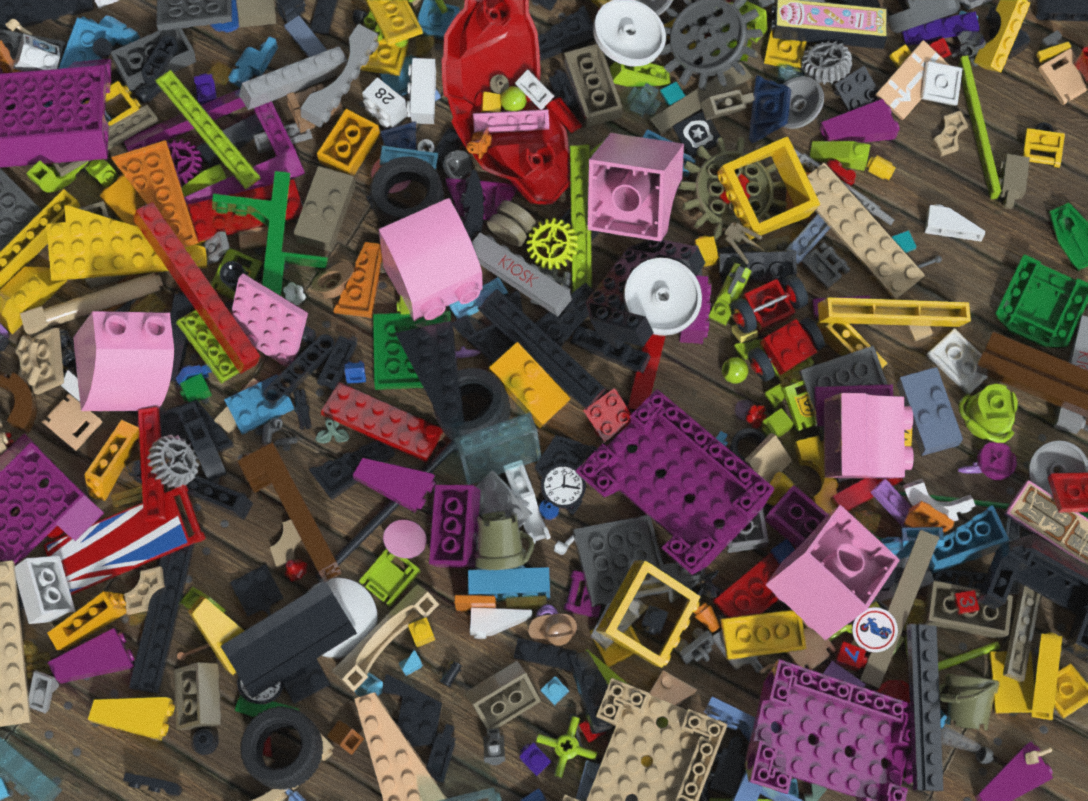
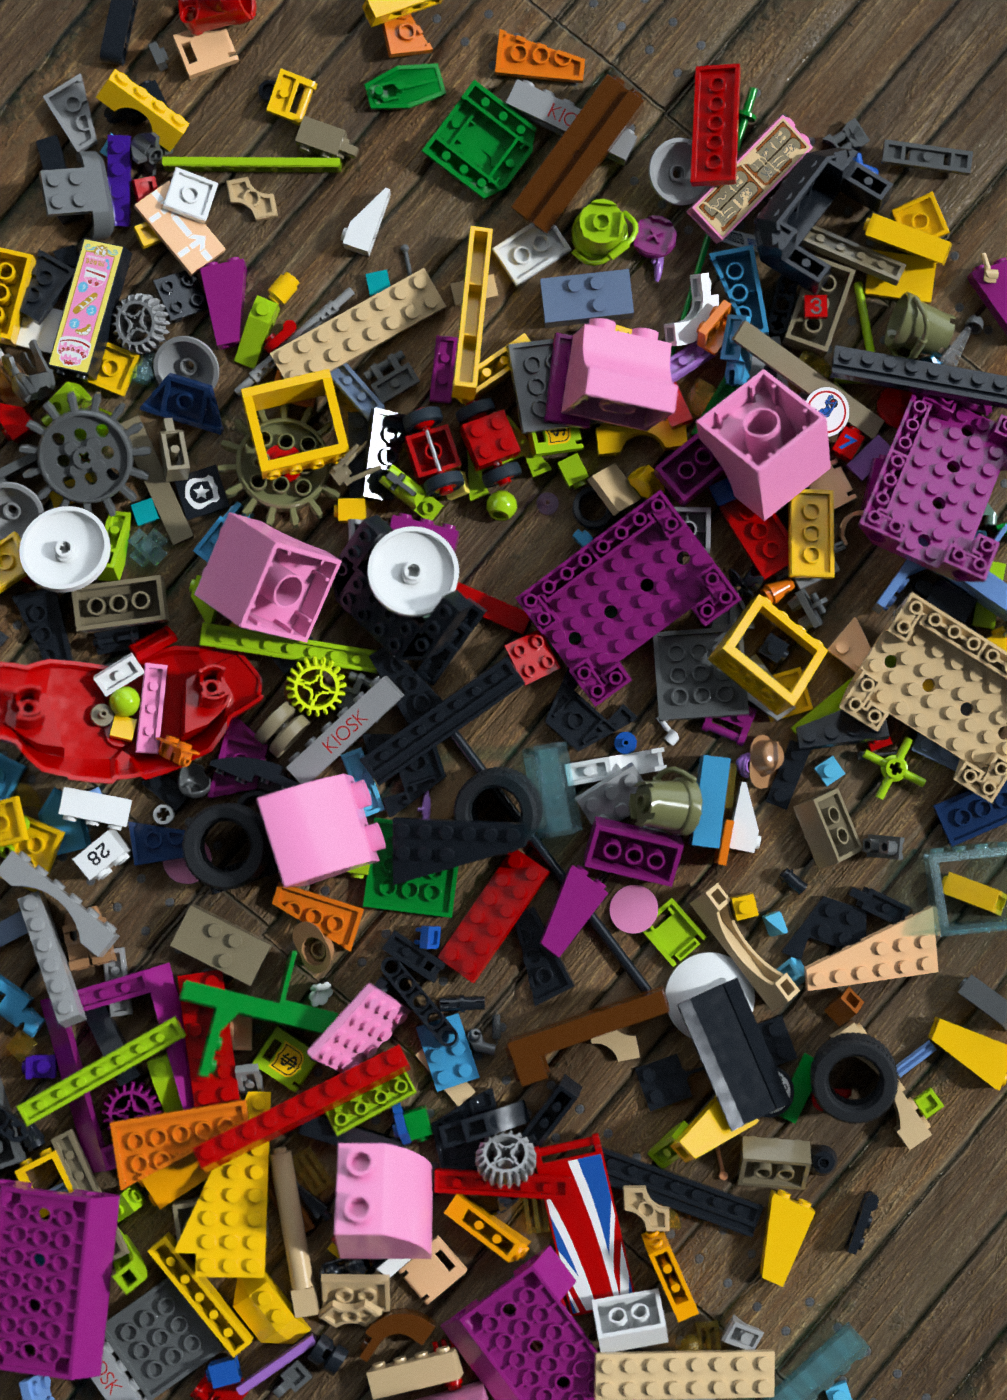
camera: 80 degrees left, 15 degrees up
magenta slope [48,628,135,683] -> none
black wheel [219,261,249,292] -> none
red piece [285,559,307,582] -> none
sand green plant [315,418,349,443] -> none
light orange brick [317,109,380,176] -> none
medium azure tile [379,146,438,169] -> none
light orange brick [488,342,571,428] -> none
dark purple bracket [519,742,551,776] -> none
sticker [541,463,586,508] -> none
red plant [746,405,767,429] -> none
yellow tile [1036,42,1071,63] -> none

